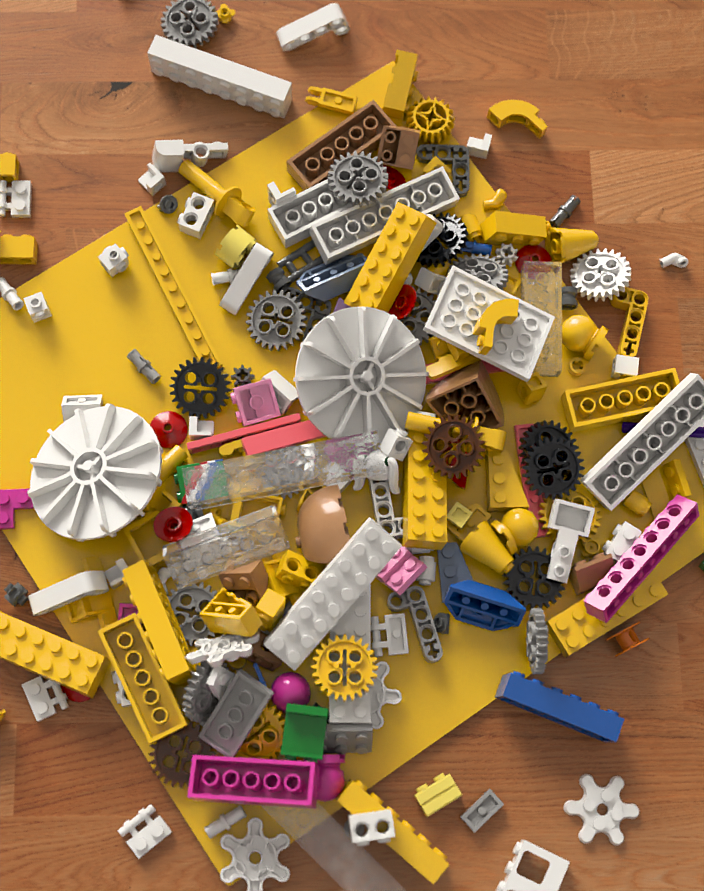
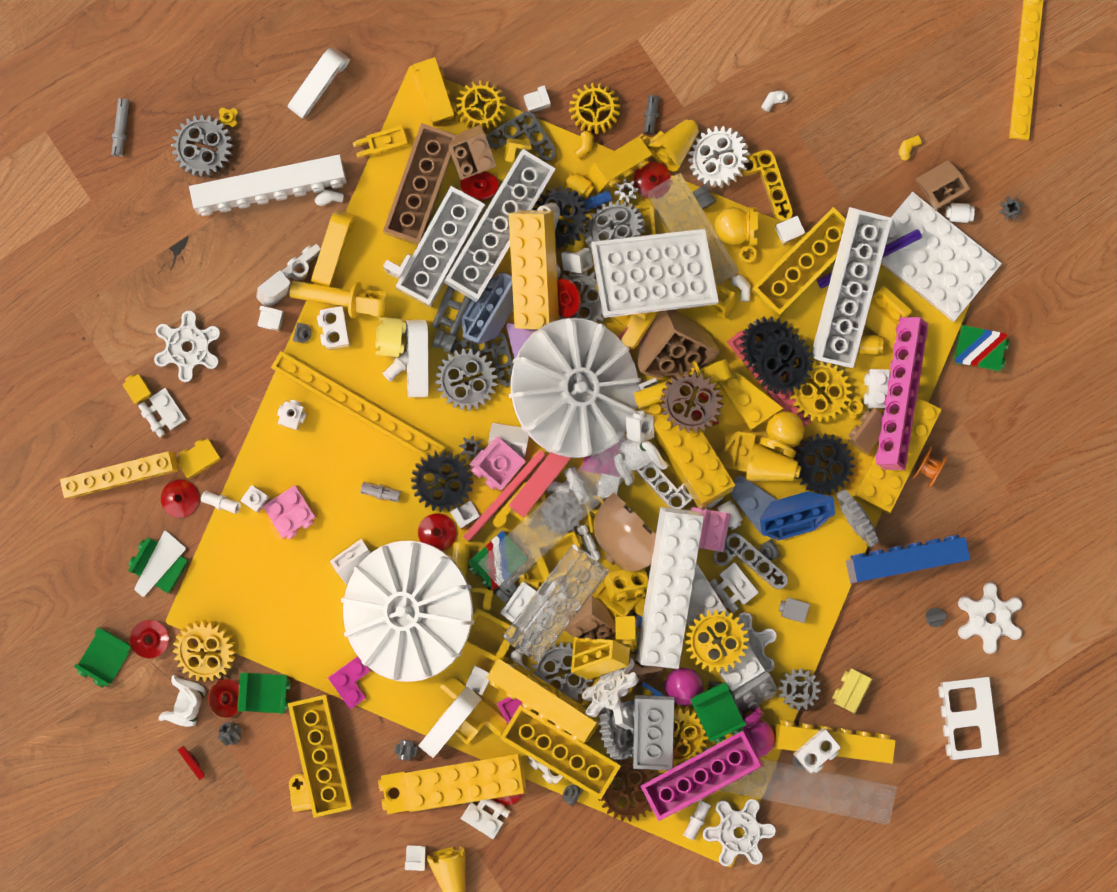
camera: 25 degrees left, 10 degrees up
white plate [118,804,172,859] -> none
red dish [153,506,193,542] -> none
light grey gear [328,151,388,207] -> none
light yellow plate [447,502,473,530] -> none
light grey plate [460,789,504,833] -> none
yellow arch [473,299,519,355] -> none
yellow arch [487,100,548,139] -> none
white plate [546,499,595,583] -> none
none -> white plate [154,311,220,382]
none -> bright pink plate [263,485,316,540]
none -> yellow beam [311,209,356,287]
none -> white arm [315,190,344,206]
none -> dark grey plate [563,784,583,807]
none -> yellow gear [569,83,620,134]
none -> white axle [577,525,601,562]
none -> white arm [731,275,751,302]
none -> light grey gear [778,668,821,711]
none -> light grey brick [779,598,810,623]
none -> dark grey plate [925,608,946,627]

